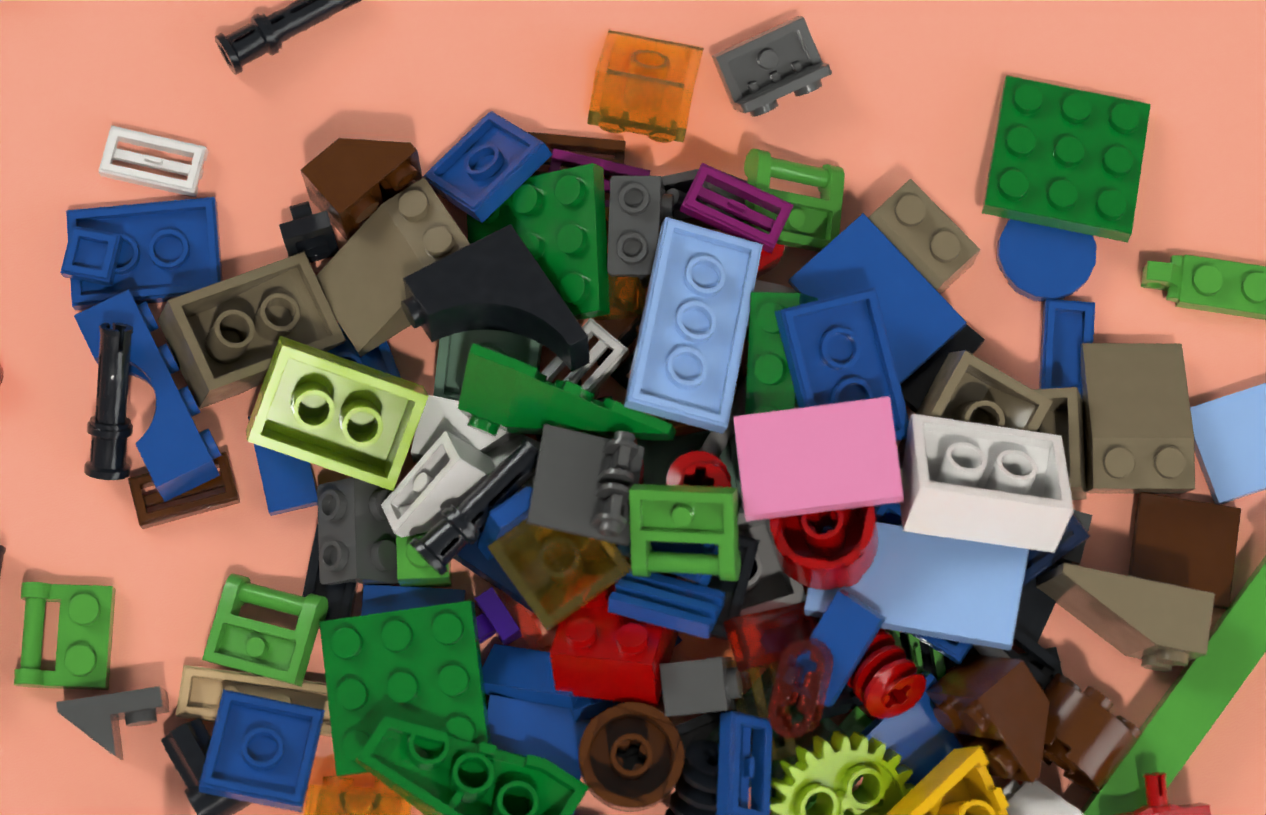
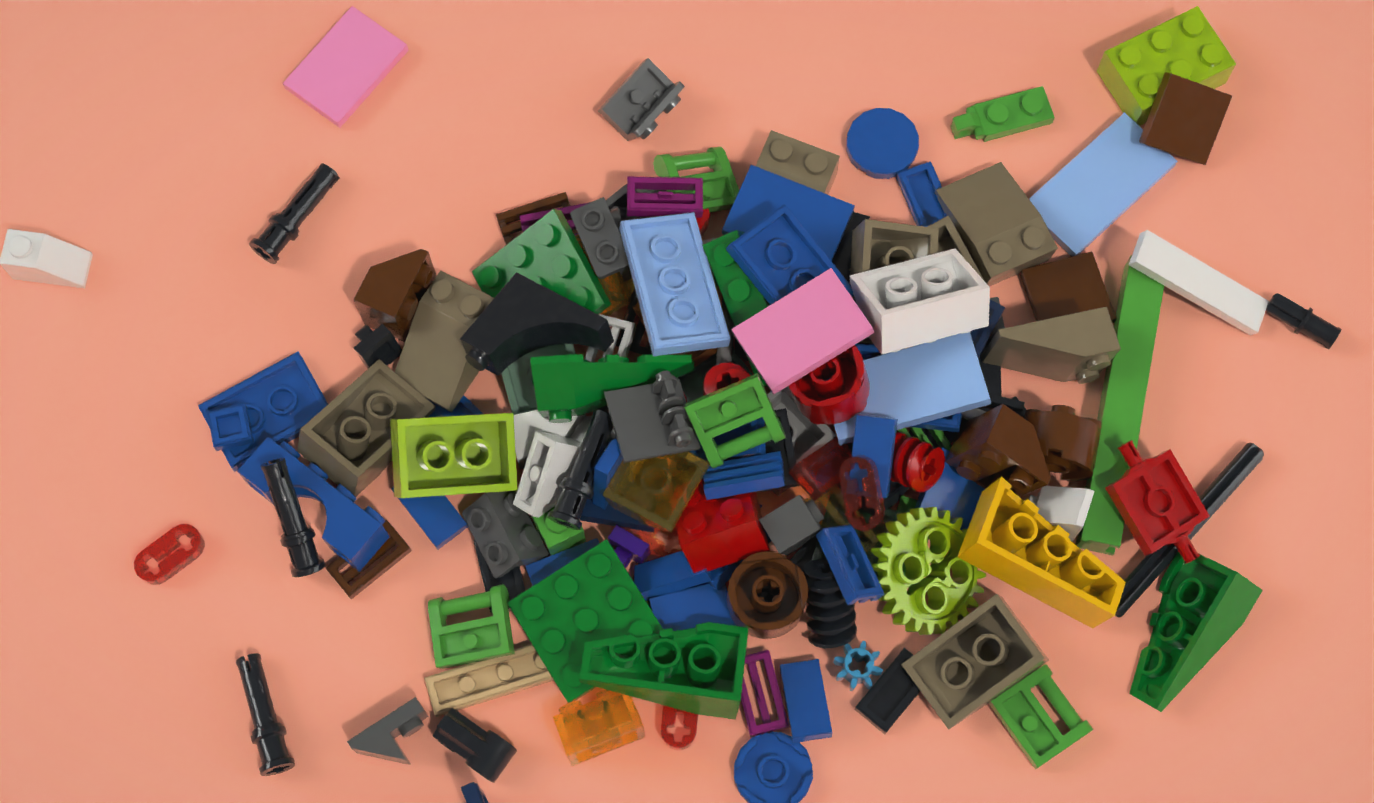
camera: 20 degrees left, 5 degrees down
bright green plate [14,582,116,690] -> none
white tile [98,126,209,198] -> none
blue tile [199,689,325,813] -> none
blue tile [422,111,553,223] -> none
clear yellow slope [587,29,704,143] -> none
green plate [982,76,1151,243] -> none

